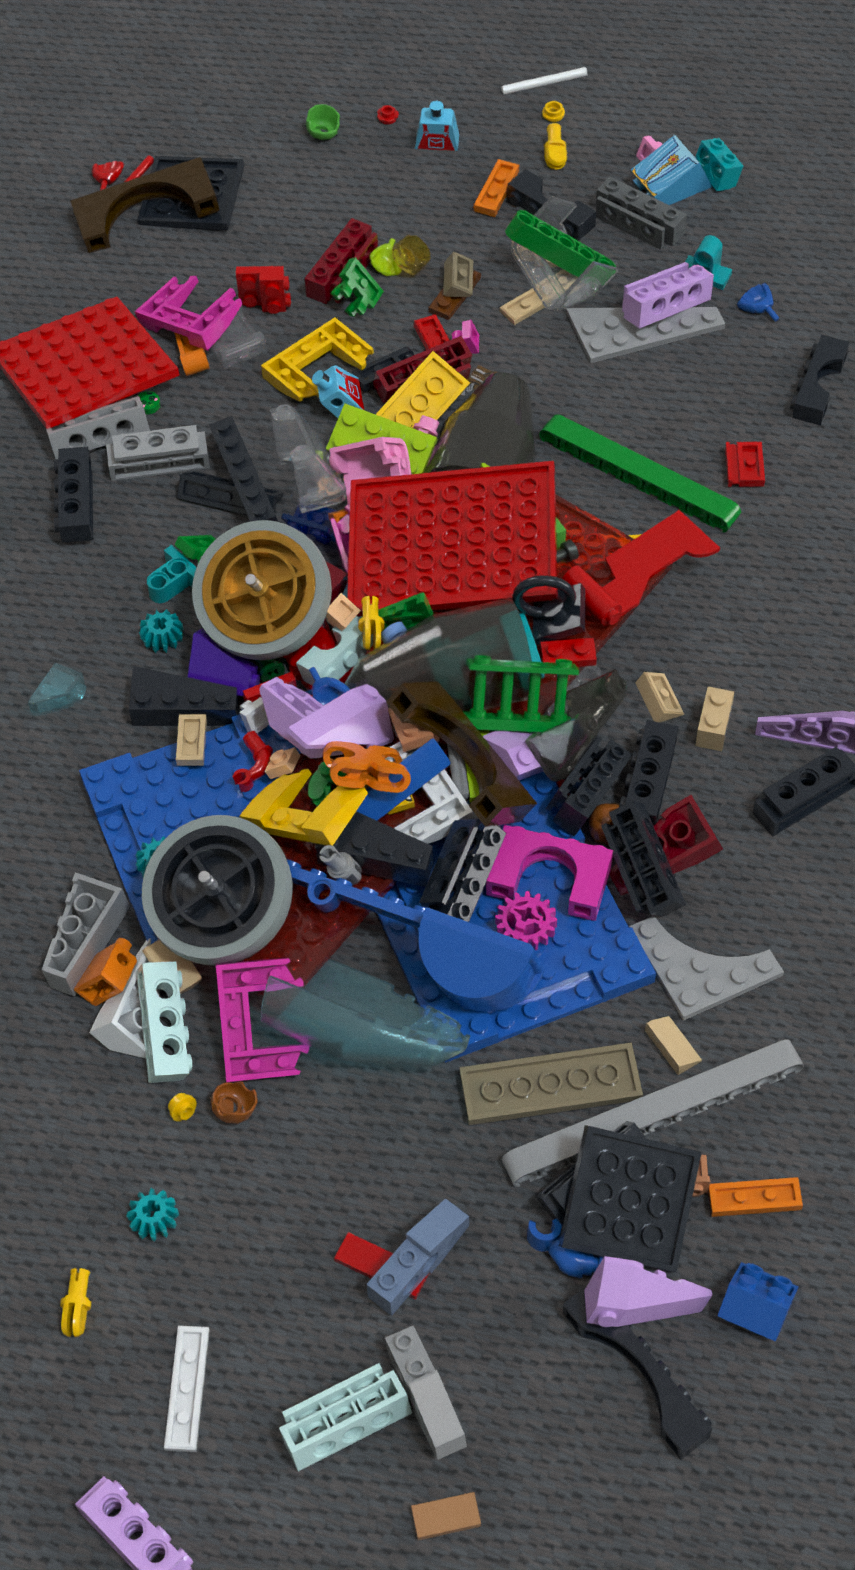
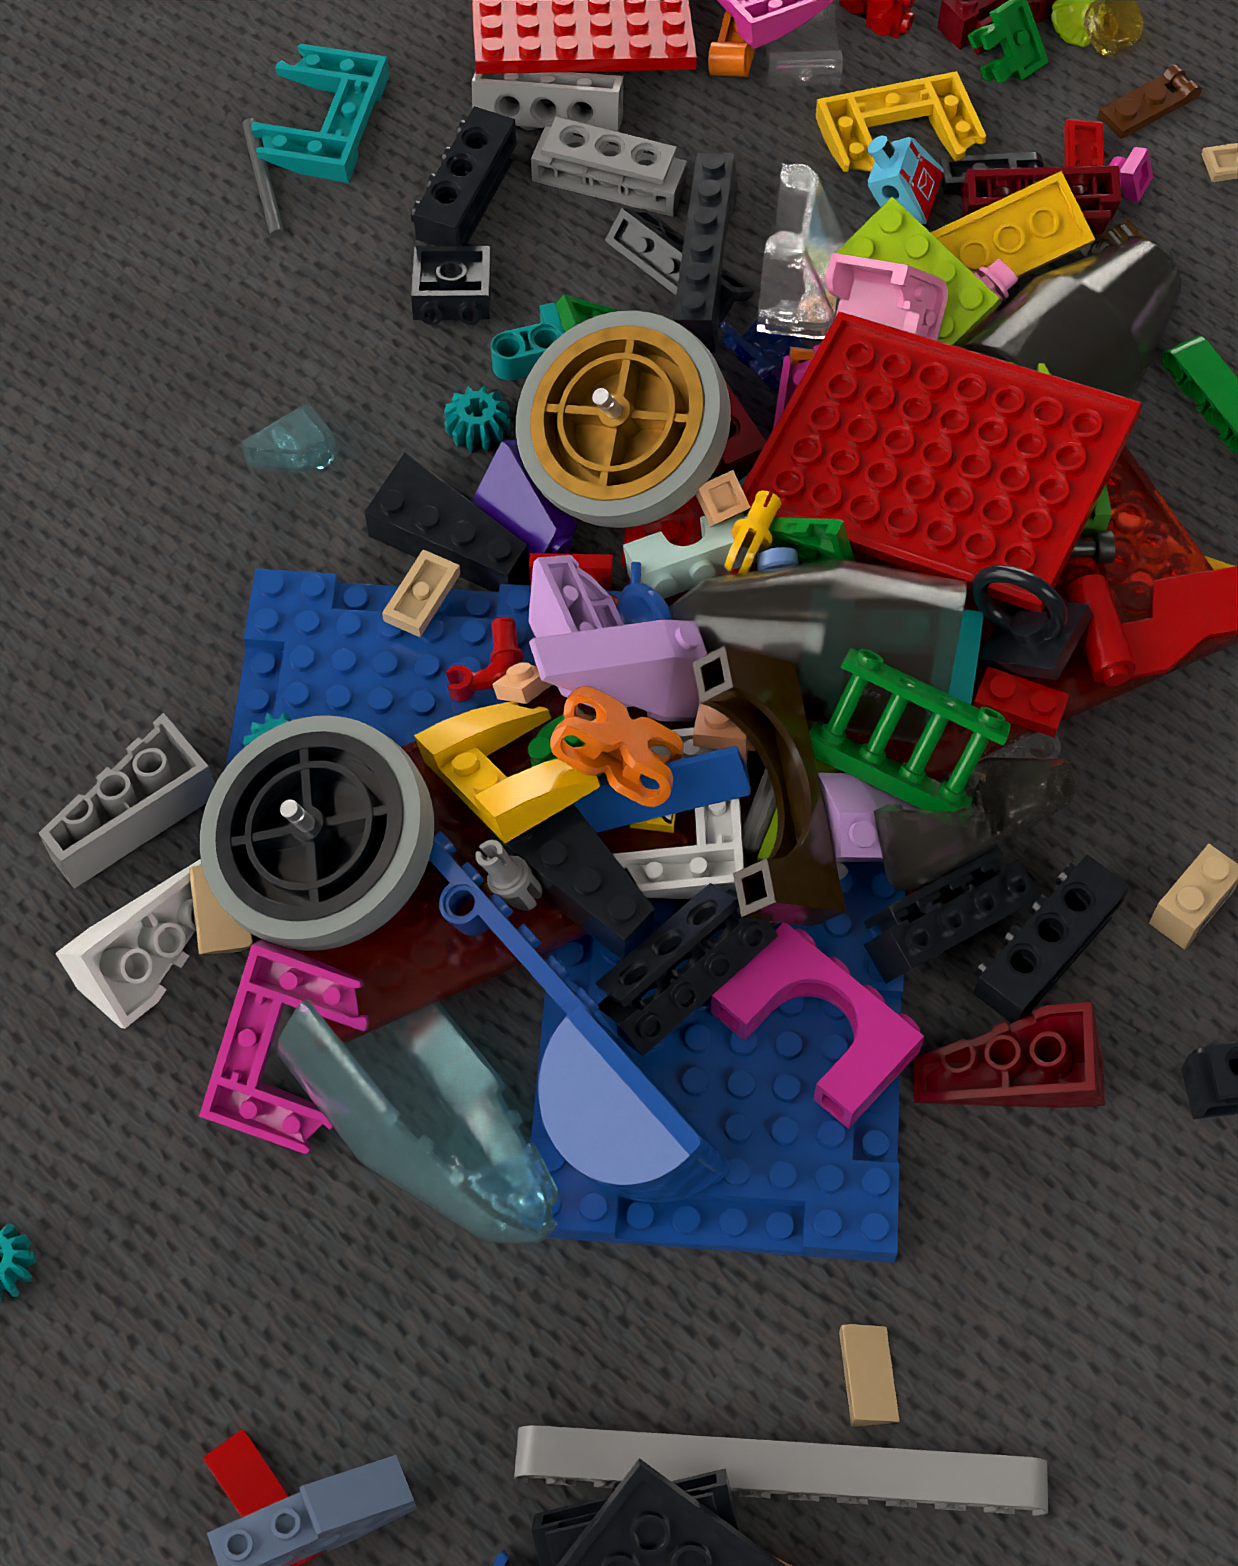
camera: 25 degrees right, 5 degrees up
orange torso [73,938,137,1006] -> none
light aqua brick [136,961,192,1083] -> none
green tile [138,391,161,414] -> none
yellow plate [168,1093,197,1122] -> none
dark orange hair [210,1081,258,1124] -> none
white tile [240,697,269,733] -> none
dark green wheel [253,658,285,682] -> none
dark tan slope [443,252,473,297] -> none
dark tan plate [460,1043,643,1125] -> none
dark pink gear [495,891,557,950] -> none
dark orange hair [588,804,619,845] -> none
black brick [601,801,686,917] -> none
light grey plate [629,916,784,1021] -> none
tan slope [635,672,684,722] -> none
none -> black plate [411,246,491,325]

